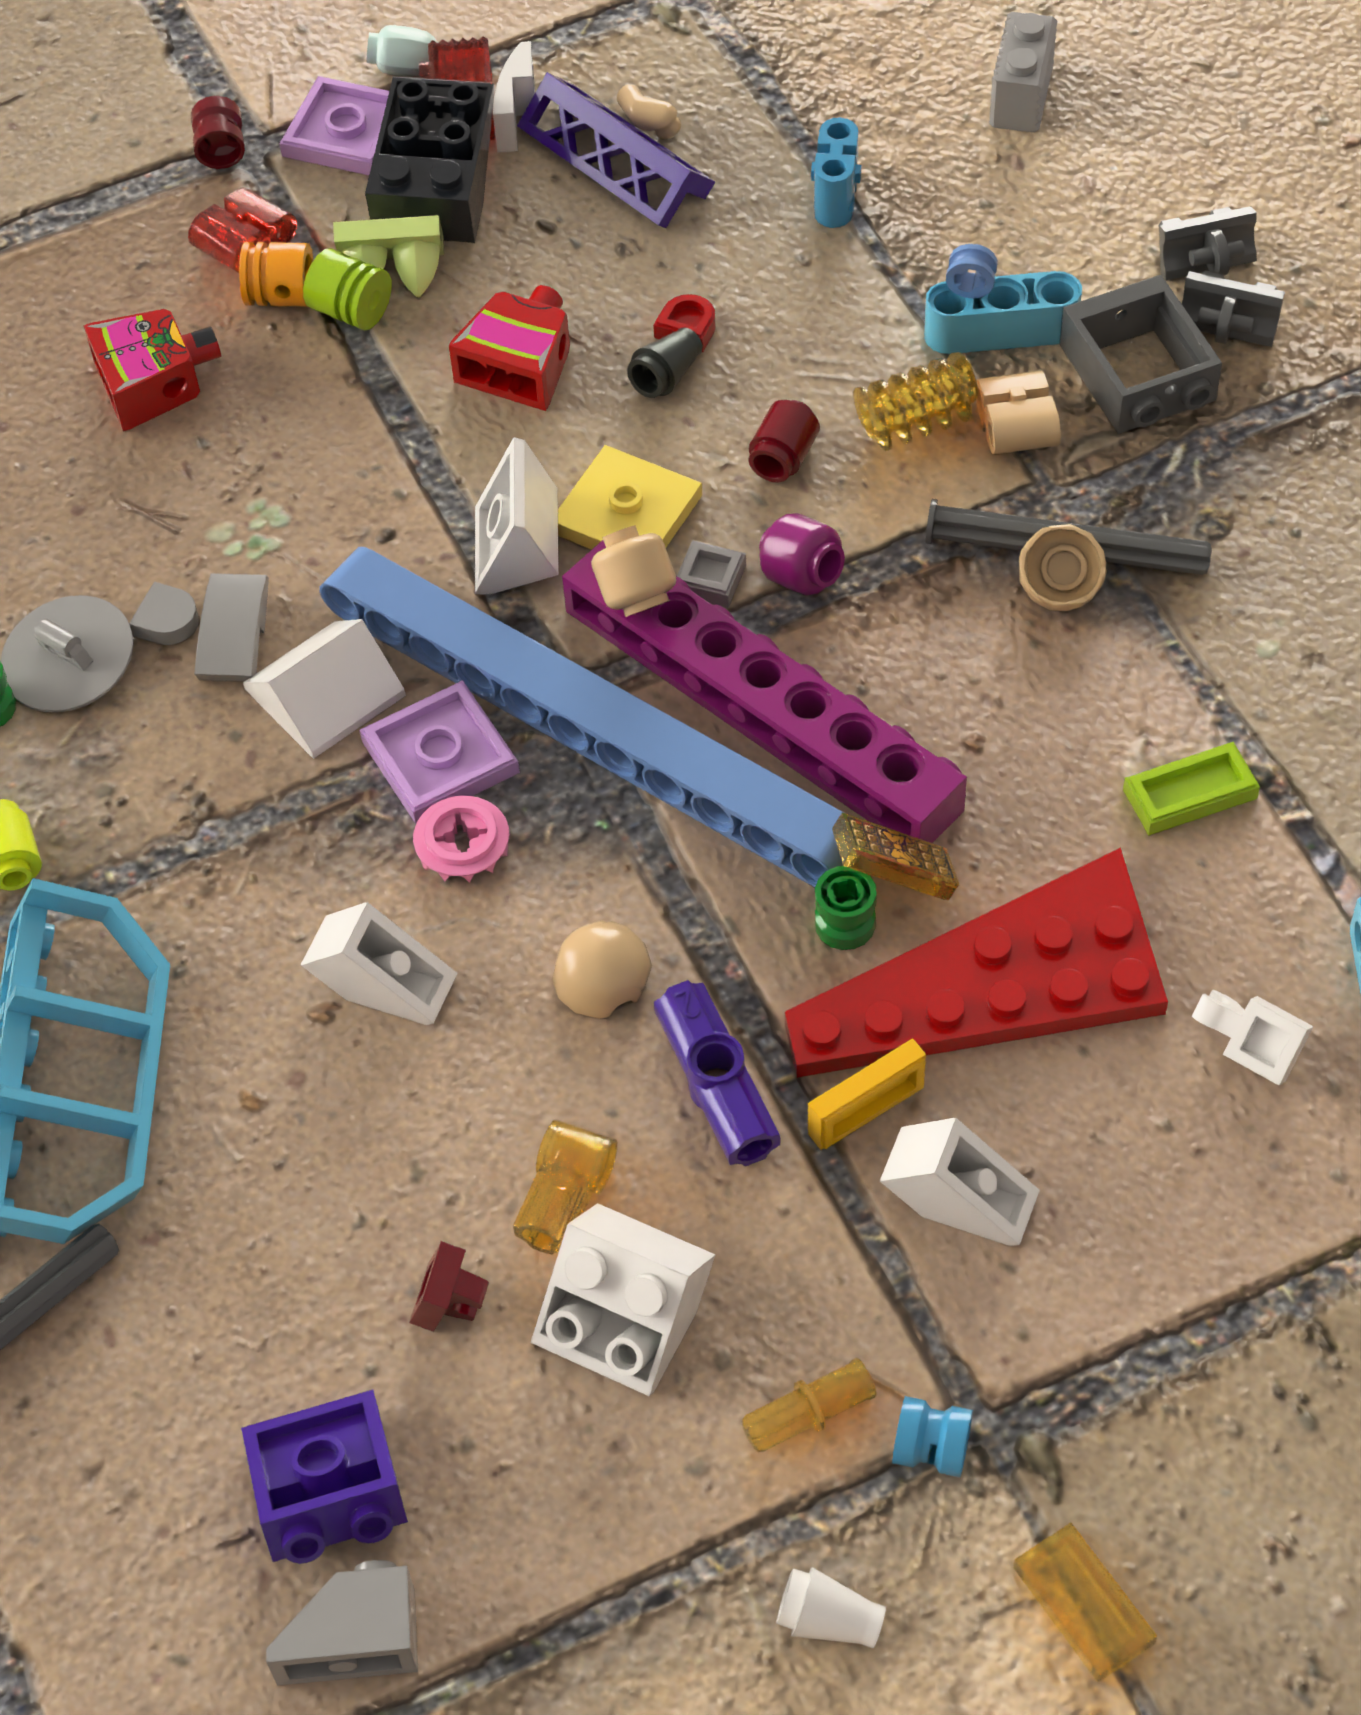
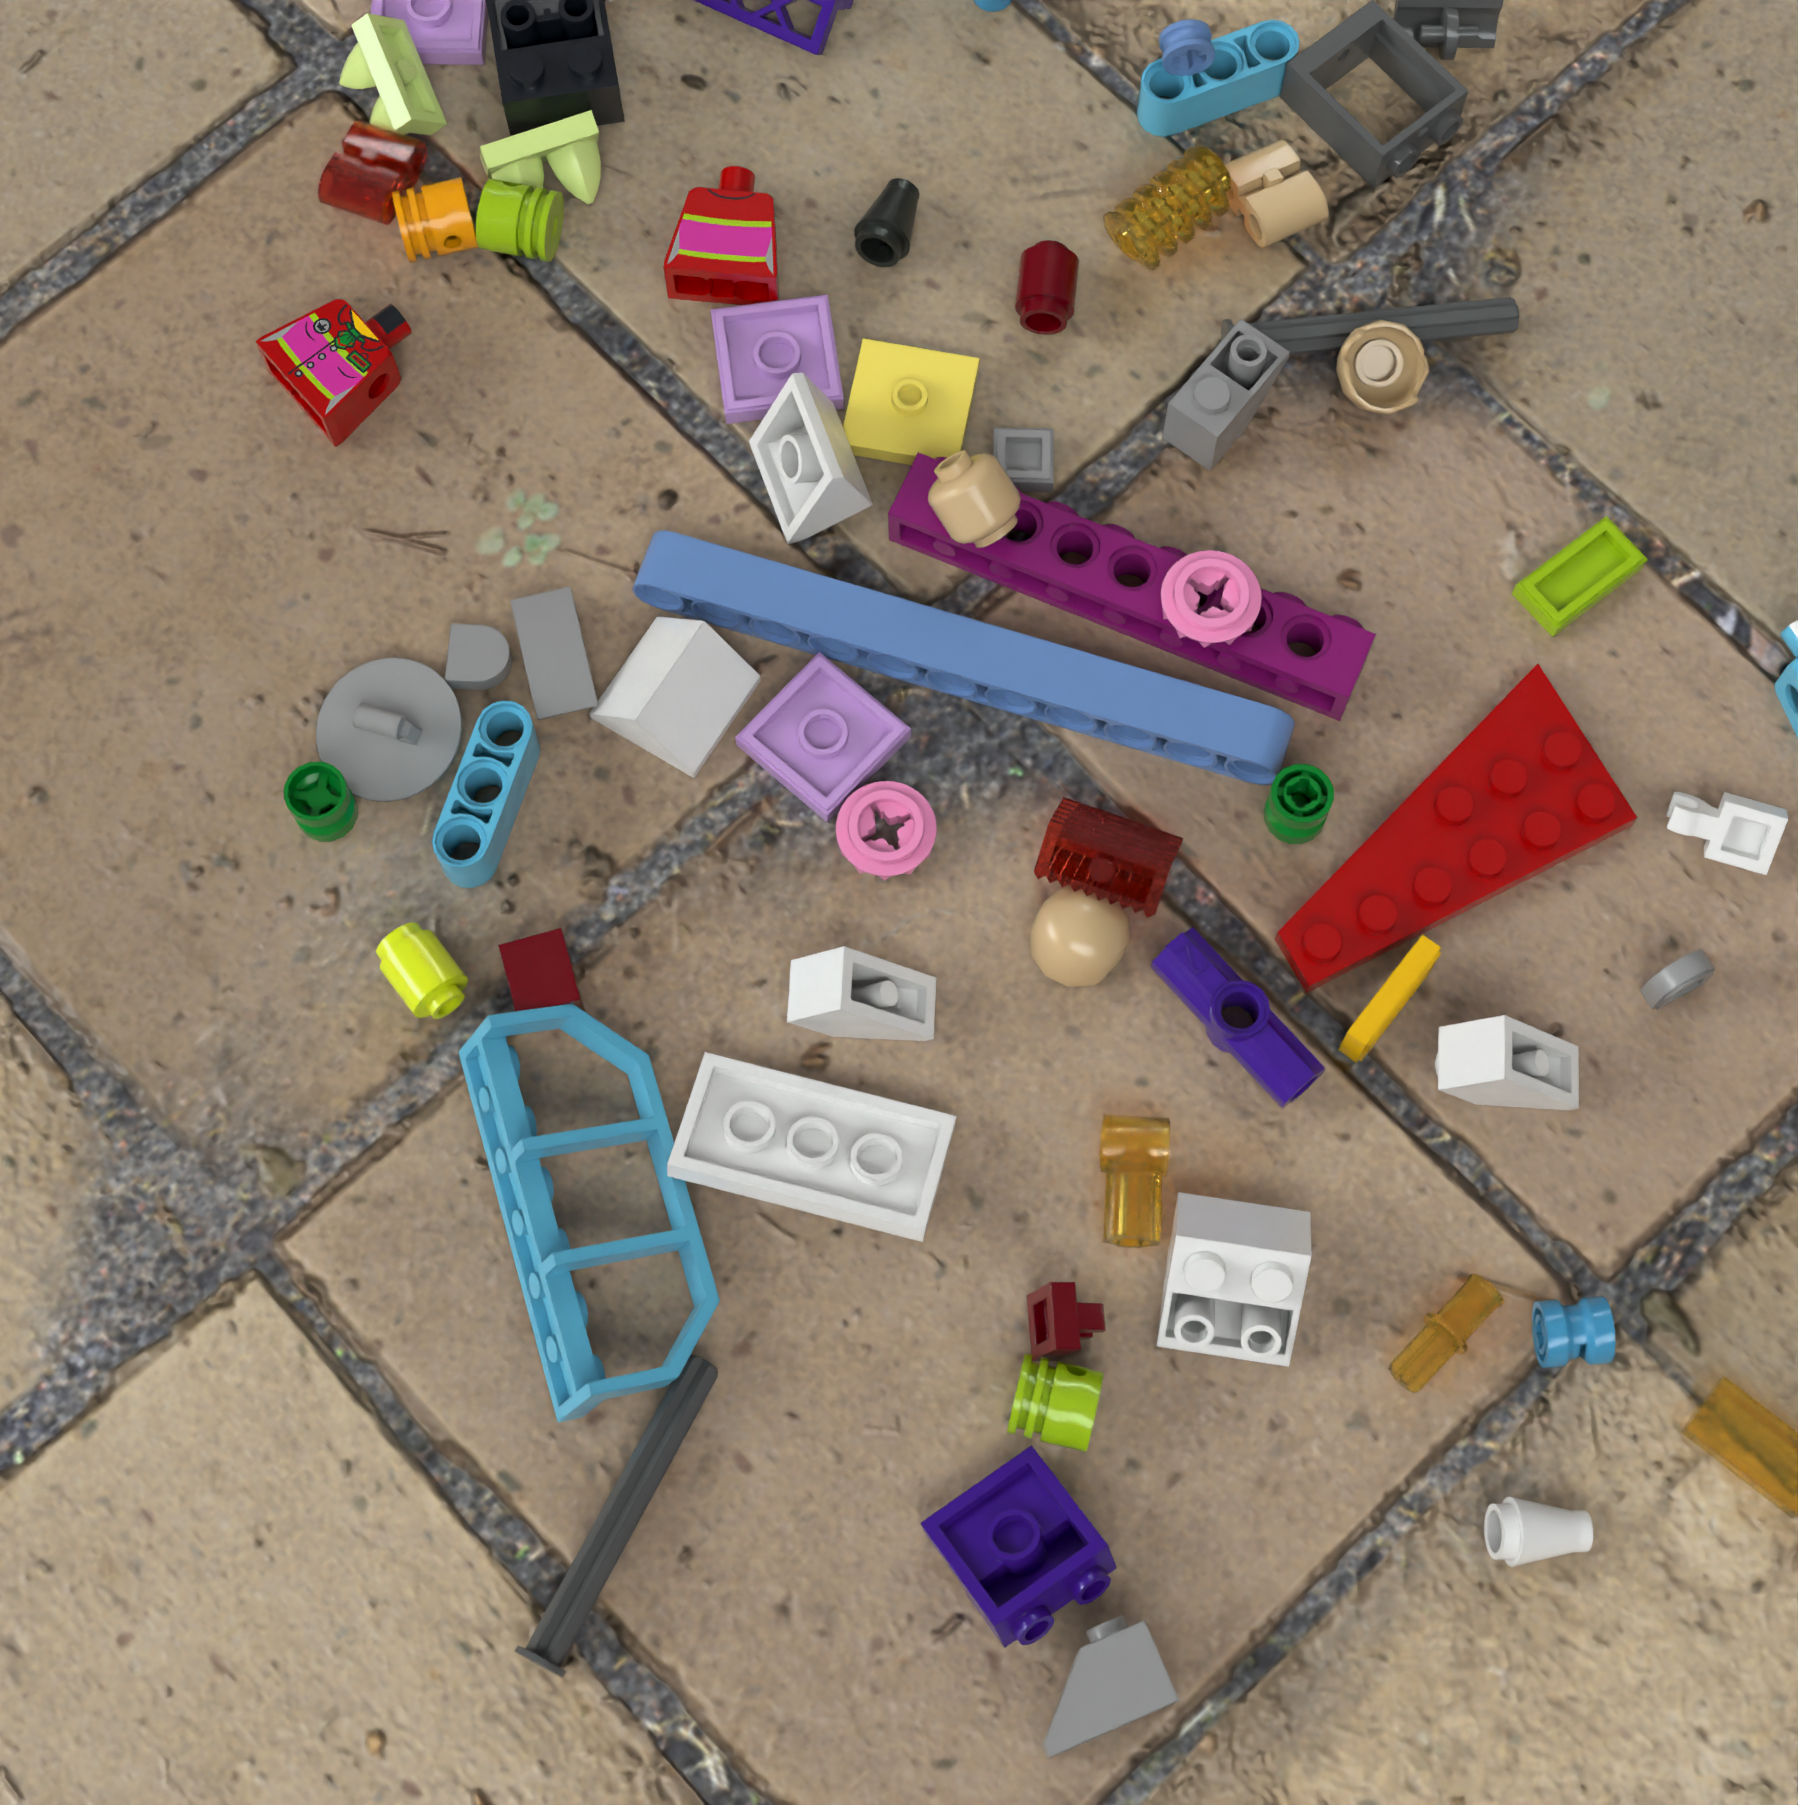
camera: 20 degrees left, 15 degrees up
dark red wheel [191,95,245,169] -> none
red tile [653,294,716,352] -> none
magenta head [759,513,845,595] -> none
clear yellow tile [832,812,959,900] -> none
none -> yellowish green tile [339,13,447,138]
none -> medium azure beam [432,701,540,888]
none -> dark red panel [498,928,586,1012]
none -> white plate [667,1052,957,1242]
none -> lavender tile [710,294,844,424]
none -> lime piece [1007,1353,1104,1452]
none -> clear red brick [1034,797,1184,918]
none -> bright pink gear [1160,550,1262,648]
none -> light grey slope [1162,319,1290,471]
none -> light grey tile [1640,949,1715,1010]

